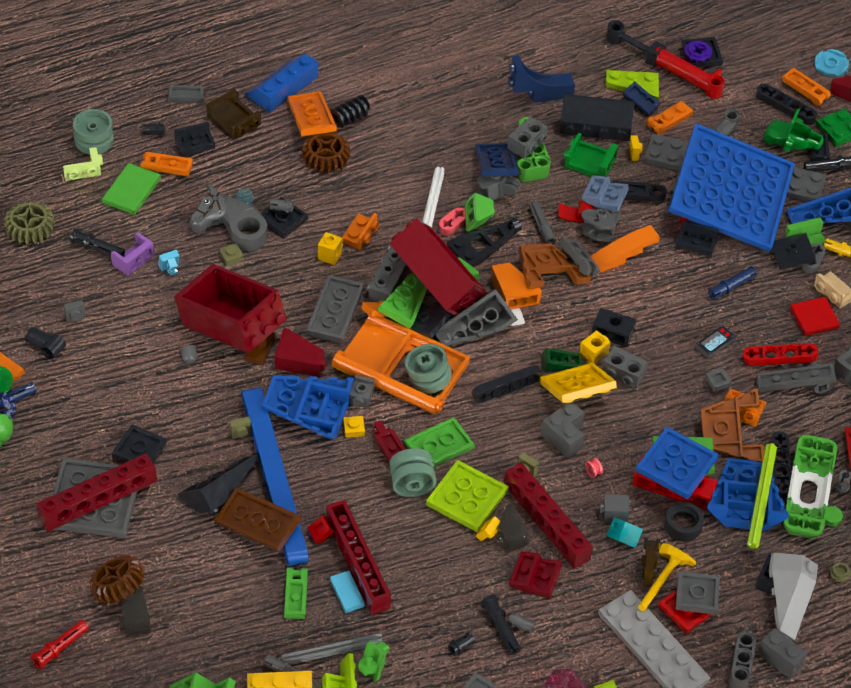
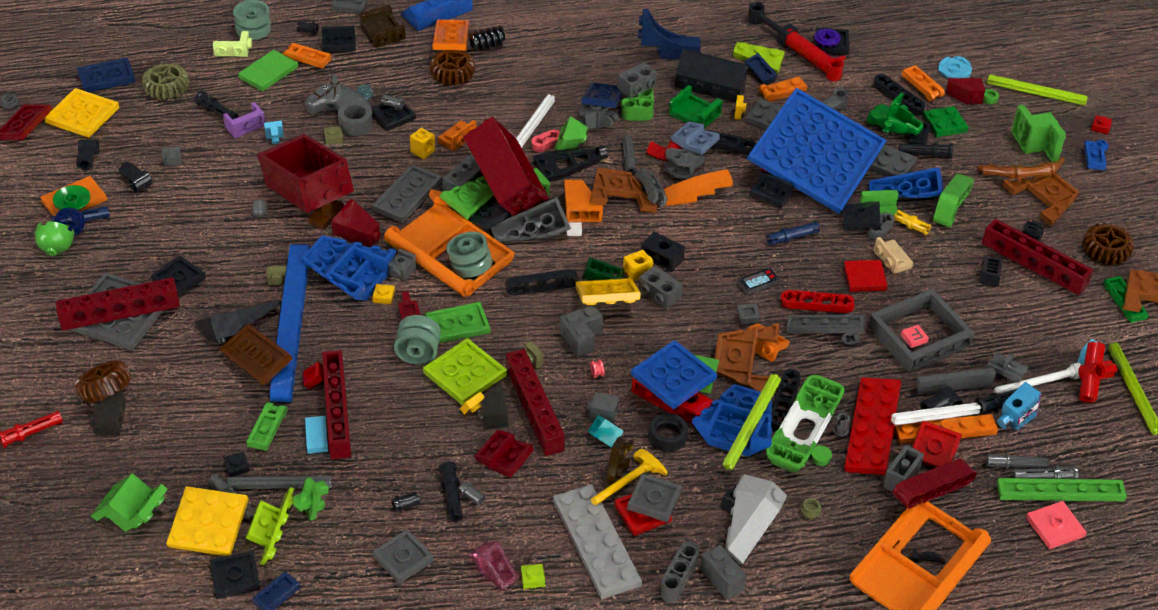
camera: 15 degrees right, 5 degrees down
none -> black plate [223,452,250,477]

